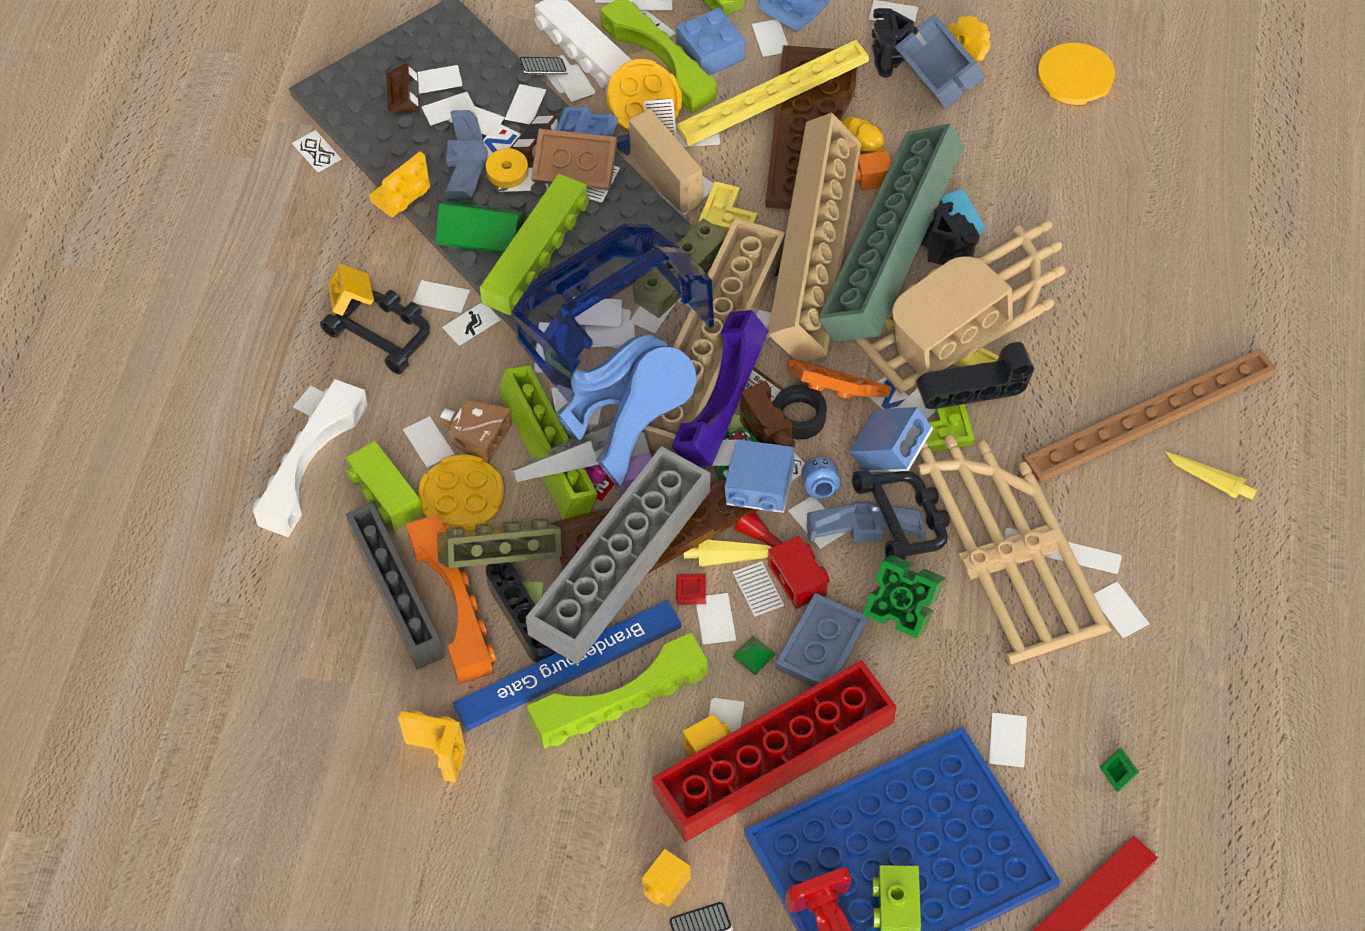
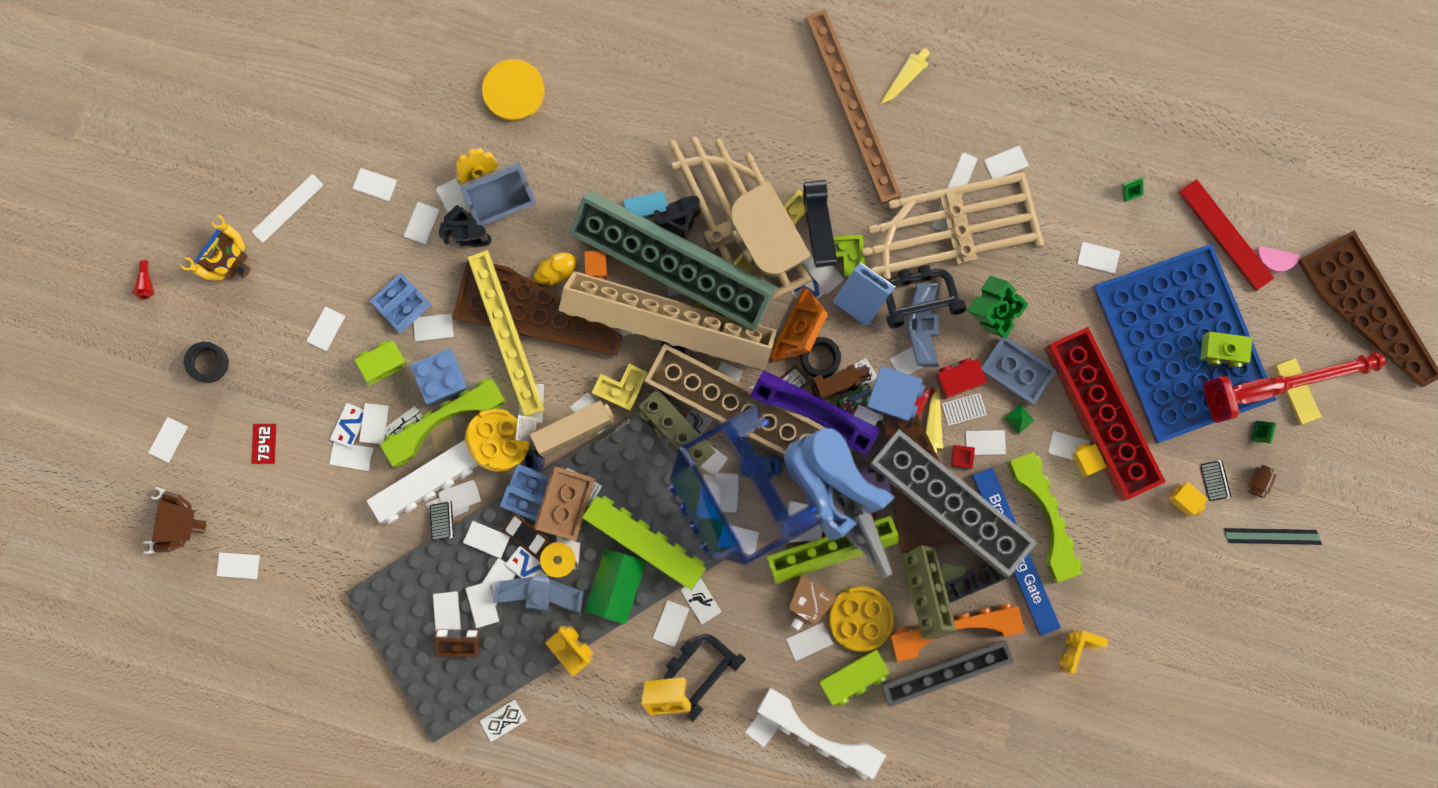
camera: 85 degrees left, 25 degrees up
medium blue head [801,457,841,499] -> none

